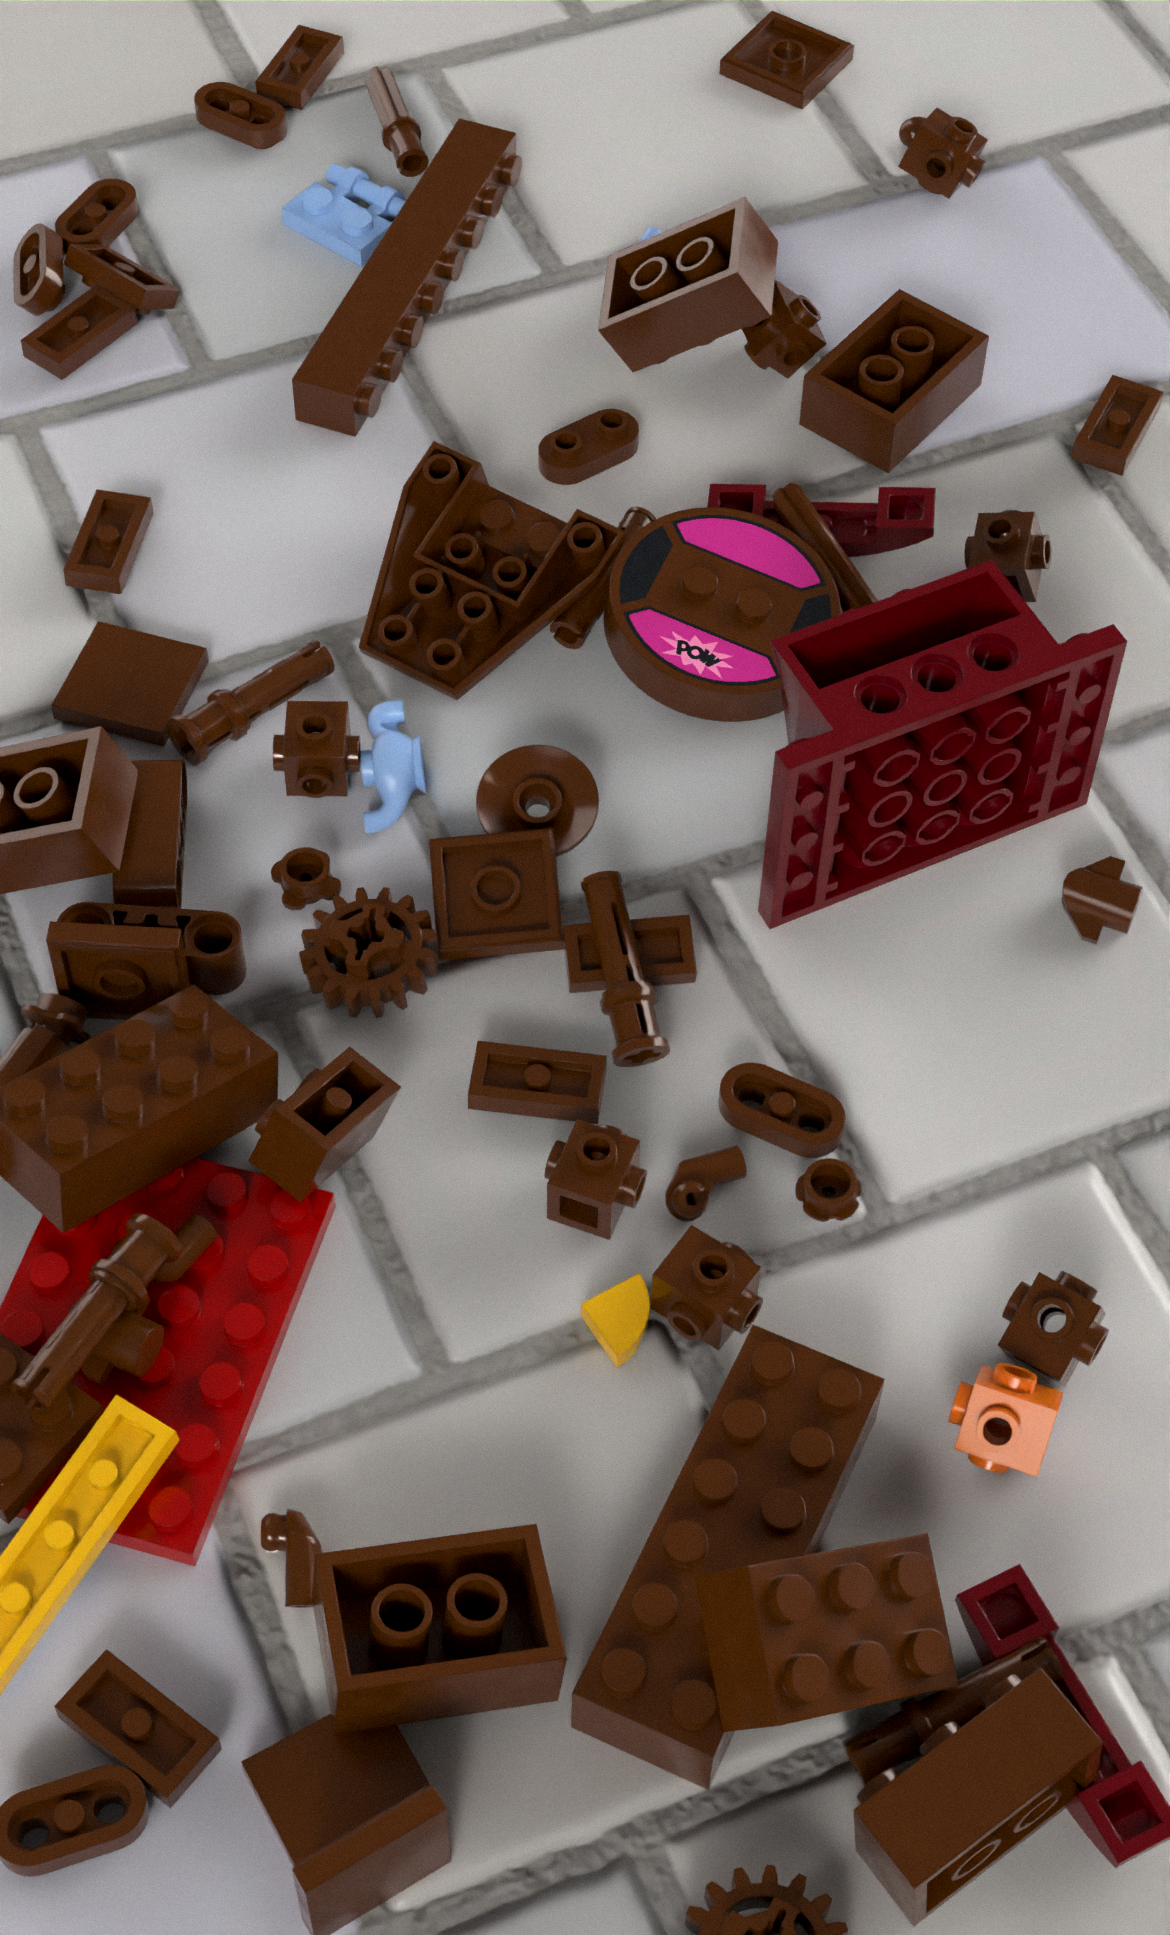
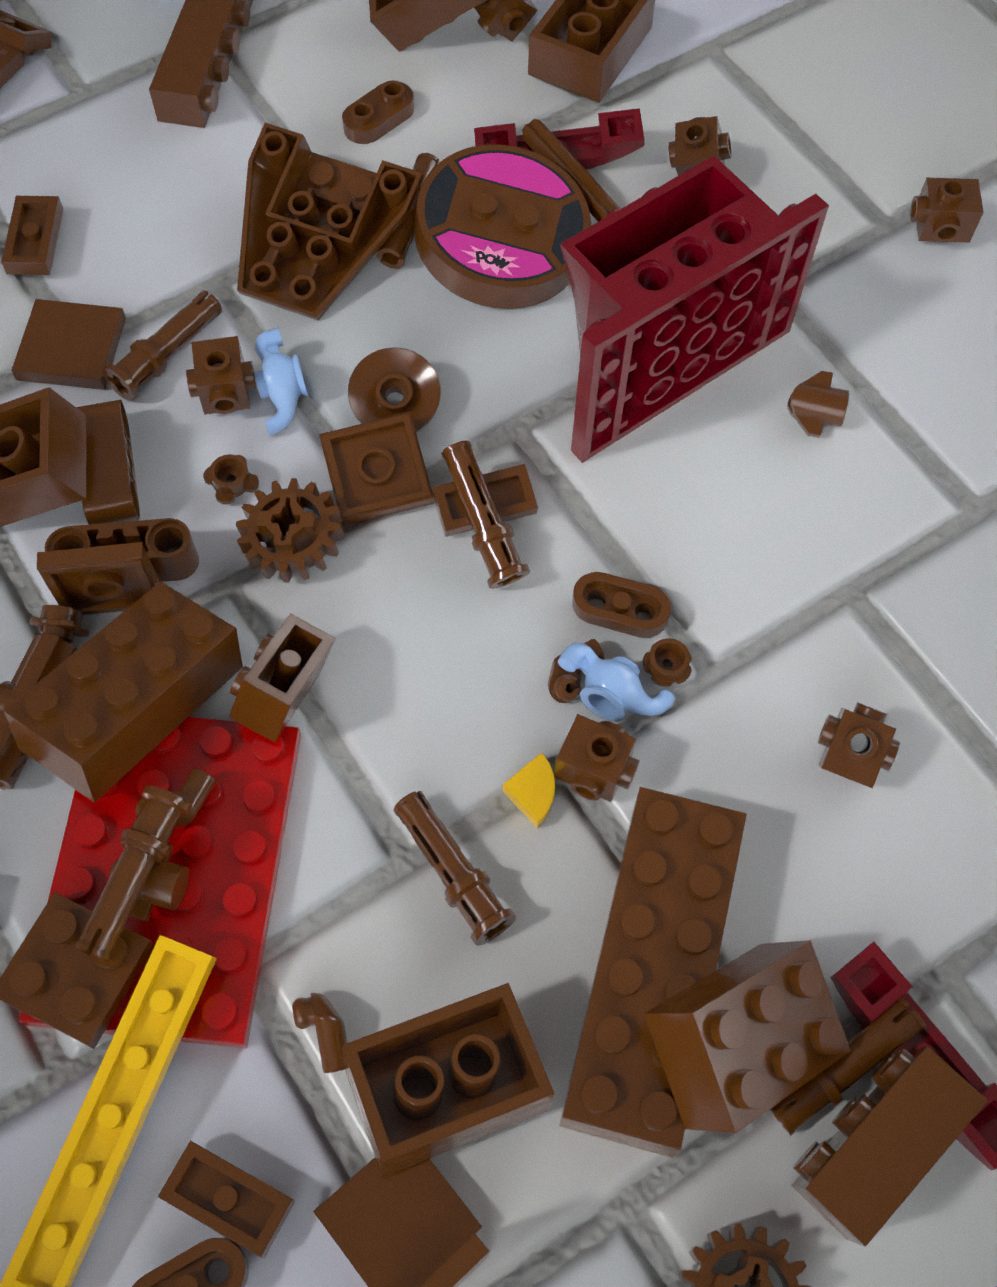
camera: 10 degrees left, 10 degrees up
reddish brown plate [468,1041,607,1124] -> none
reddish brown brick [544,1119,647,1240] -> none
orange brick [948,1363,1064,1477] -> none
reddish brown plate [1071,375,1164,476] -> none
none -> reddish brown pin [393,791,516,946]
none -> light blue piece [558,642,676,722]

